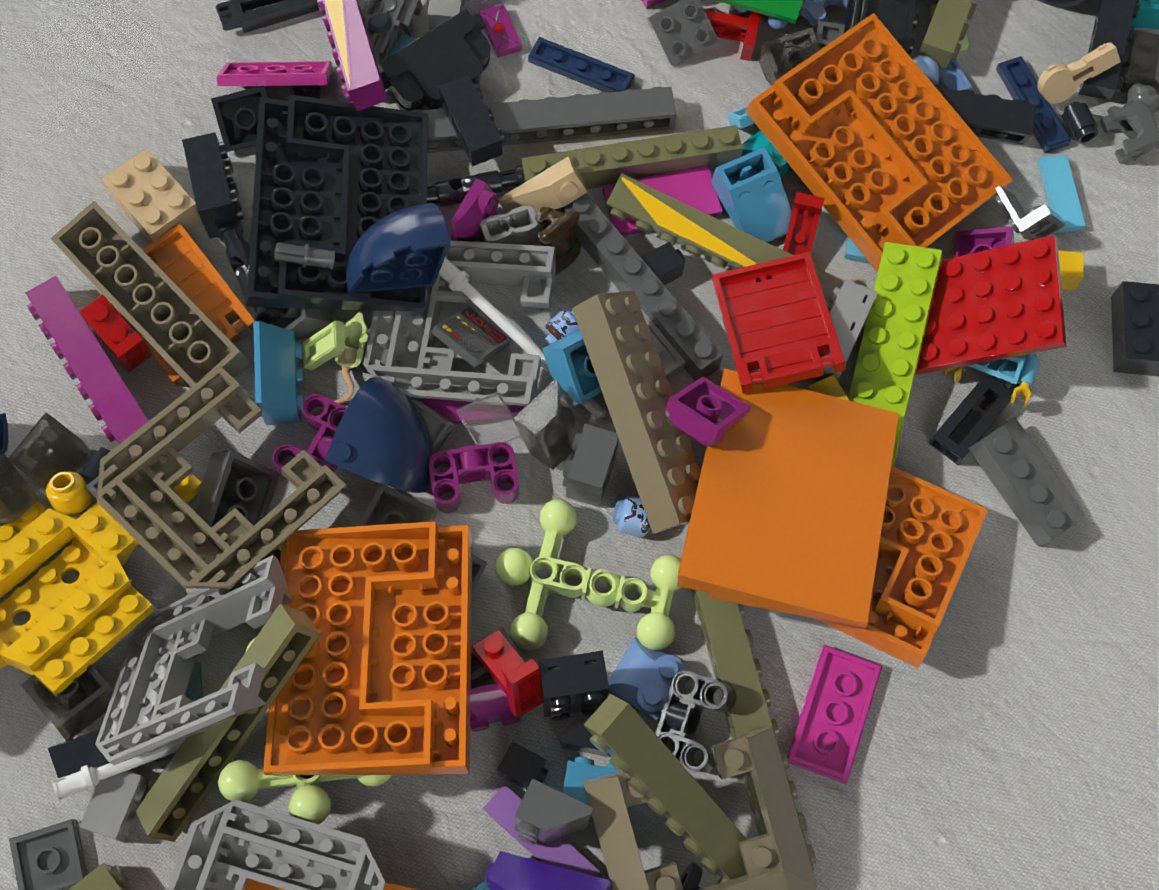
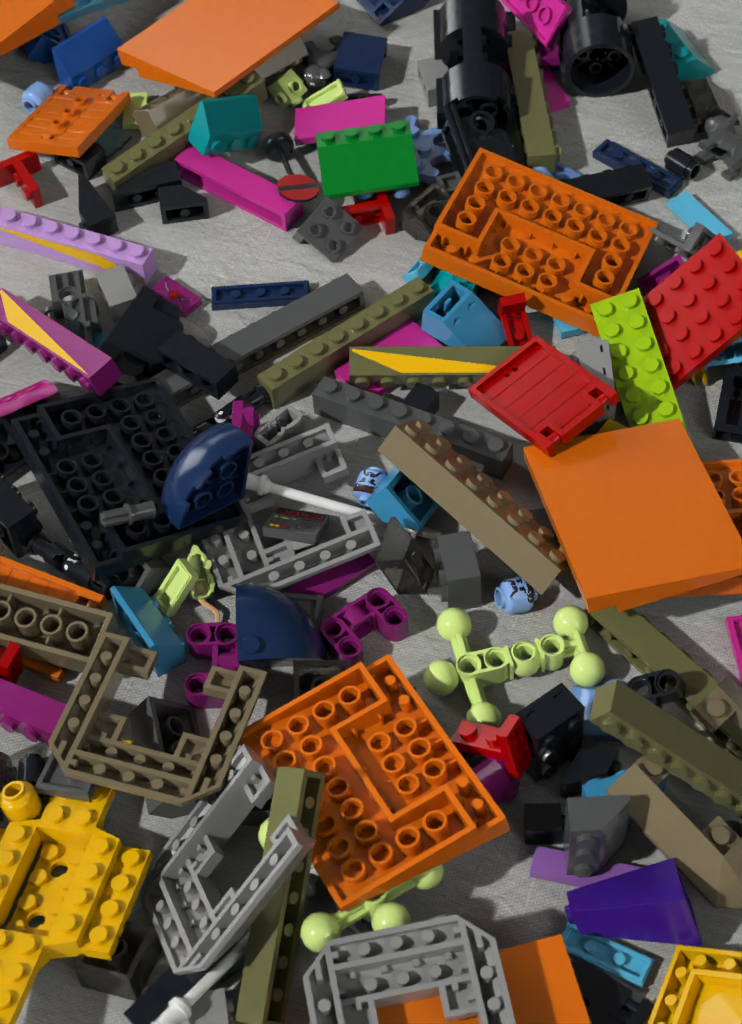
camera: 20 degrees left, 15 degrees down
clear piece [456,392,524,445] -> none
tan slope [497,157,588,215] -> none
dark brown hair [535,207,581,276] -> none
magenta slope [666,377,751,446] -> none
tan piece [1037,42,1121,103] -> none

